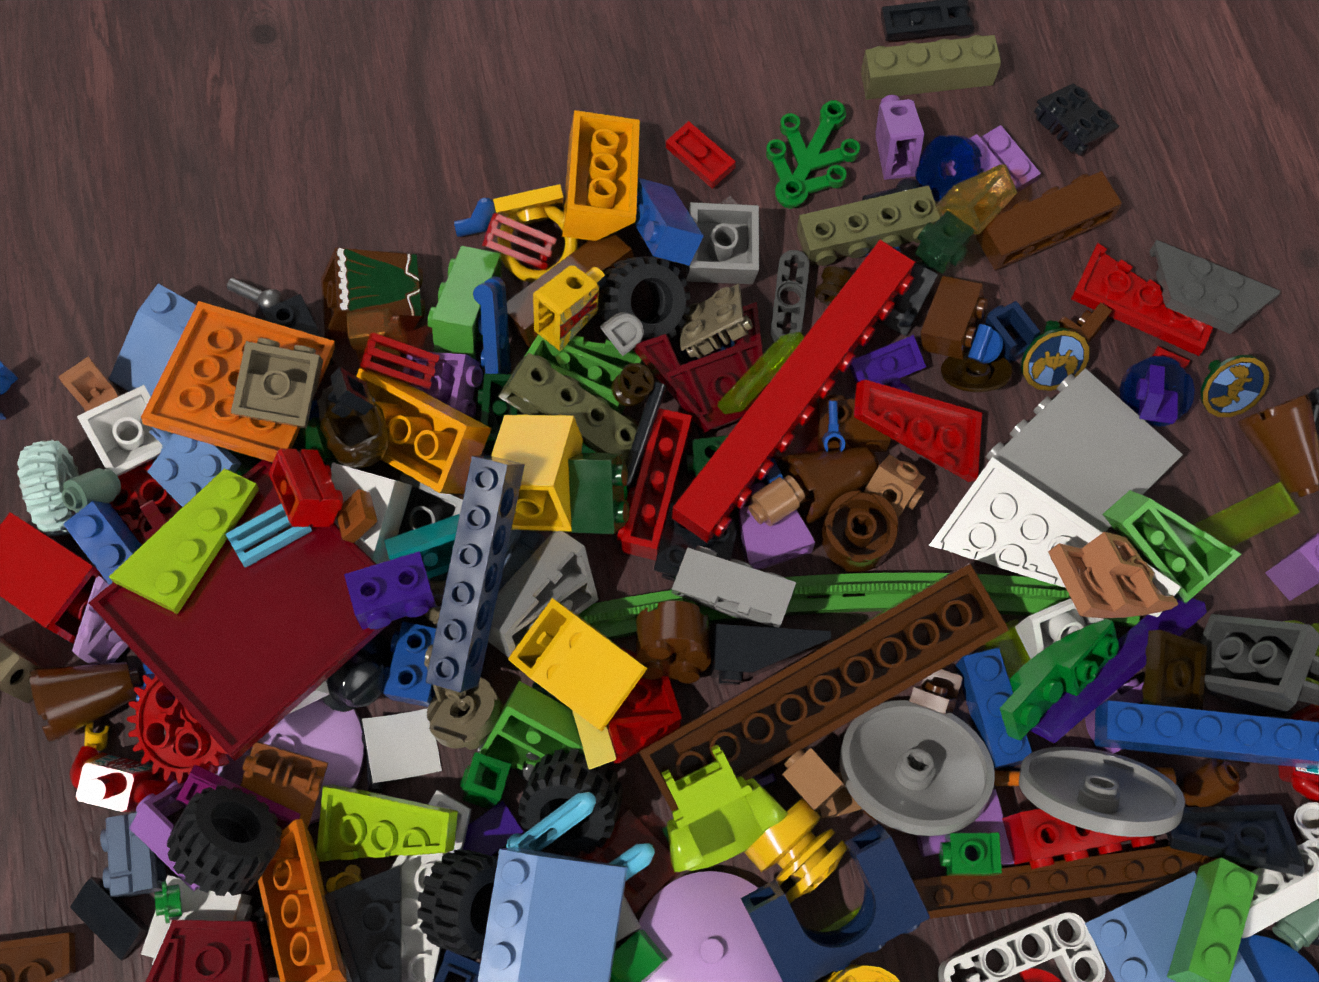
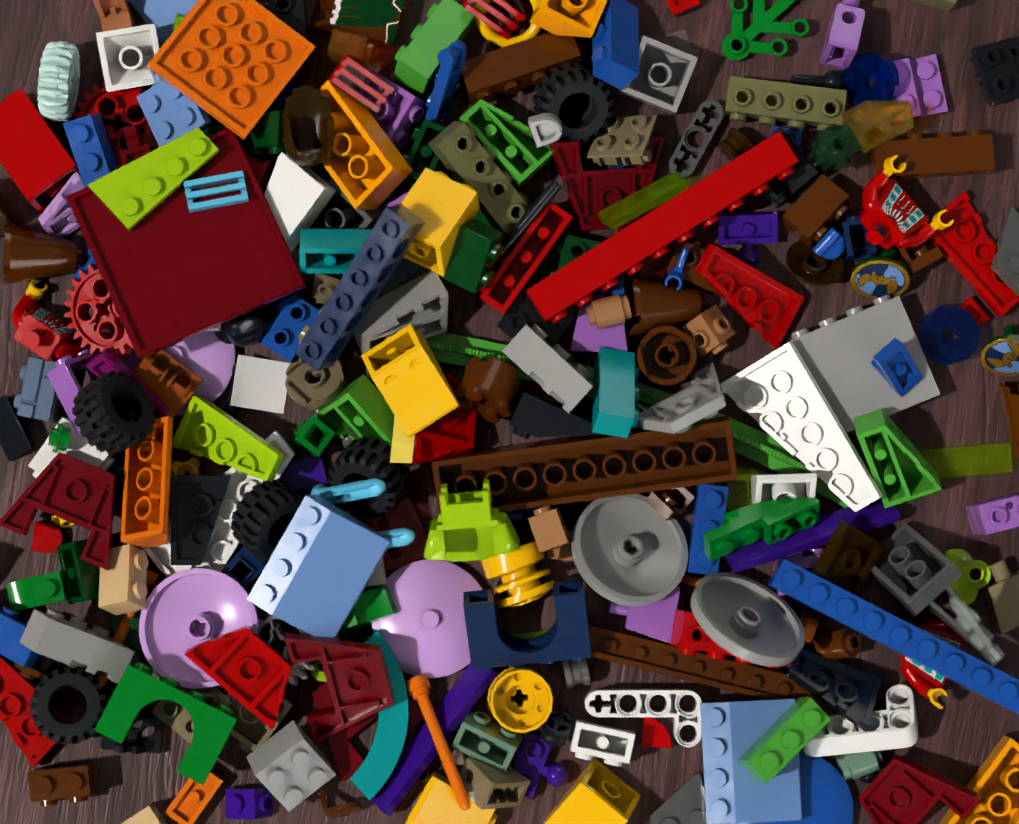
camera: 20 degrees right, 15 degrees up
sand green brick [62,468,121,513] -> none
dark tan plate [231,338,323,429] -> none
red brick [269,448,343,527] -> none
black tile [328,367,374,418] -> none
dark orange plate [337,489,378,543] -> none
dark purple brick [344,551,437,630] -> none
yellow torso [533,265,607,351] -> none
dark brown wheel [611,363,654,407] -> none
green brick [939,832,1002,876] -> none
nougat slope [1048,532,1178,618] -> none
dark purple bracket [1135,365,1178,424] -> none
none -> flat silver wheel [562,658,591,689]
none -> teal brick [592,347,639,438]
none -> light grey wing [631,362,726,434]
none -> red torso [859,155,954,249]
none -> blue slope [871,337,924,397]

